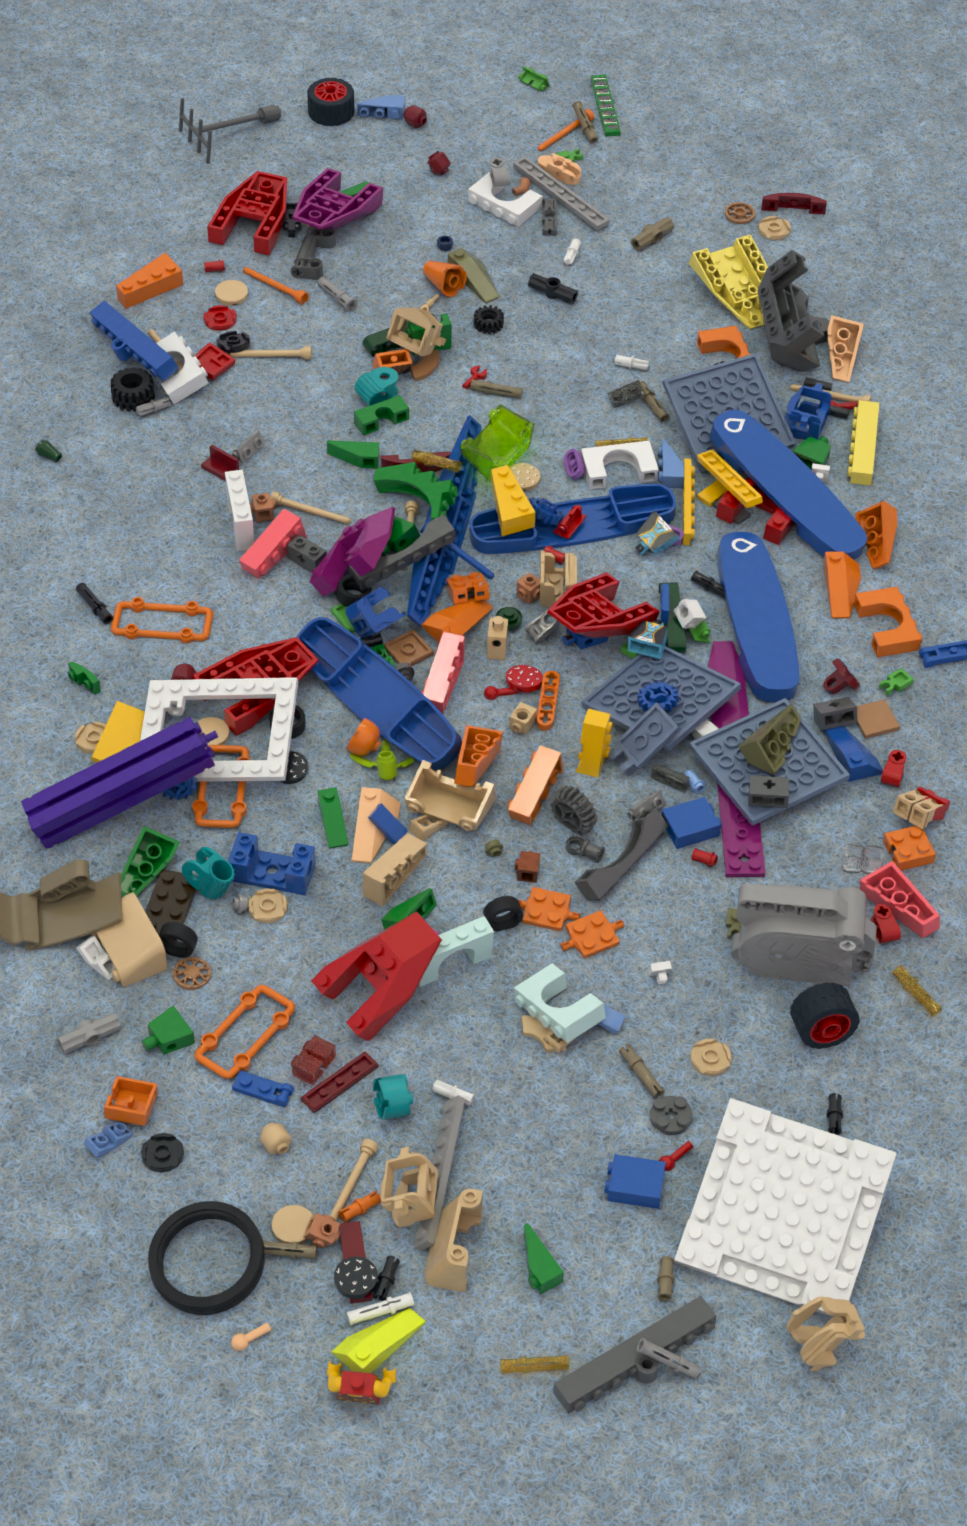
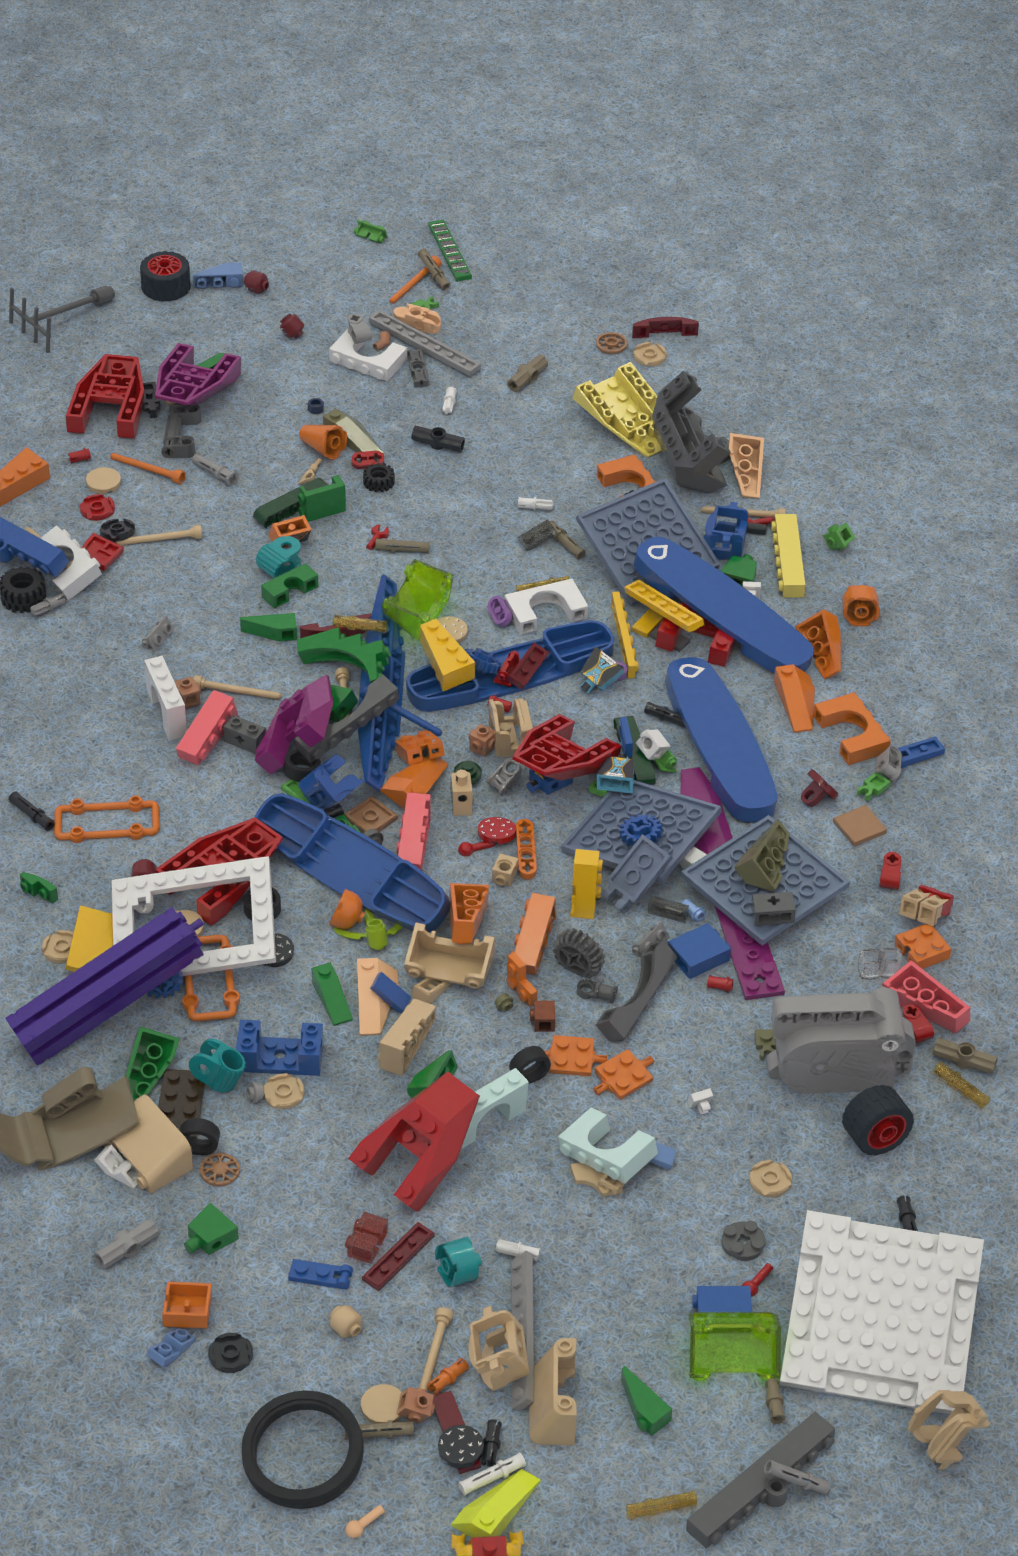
camera: 10 degrees left, 5 degrees down
orange bar [194,985,295,1079] -> none
dark red panel [201,445,239,481] -> none
tan animal [386,307,446,356] -> none
medium nougat tile [410,350,439,382] -> none
dark tan pin [619,1044,665,1099] -> none
medium blue slope [658,440,684,488] -> none
black hinge [803,377,832,391] -> none
dark grey brick [813,697,857,730] -> none
blue wedge [823,726,883,782] -> none
none -> red beam [351,451,384,469]
none -> orange plate [506,952,538,1007]
none -> dark red plate [507,643,549,690]
none -> clear neon green windscreen [688,1312,781,1381]
none -> bright green brick [823,523,855,551]
none -> orange brick [842,585,880,626]
none -> light grey piece [875,746,902,782]
none -> dark tan piece [933,1038,998,1074]

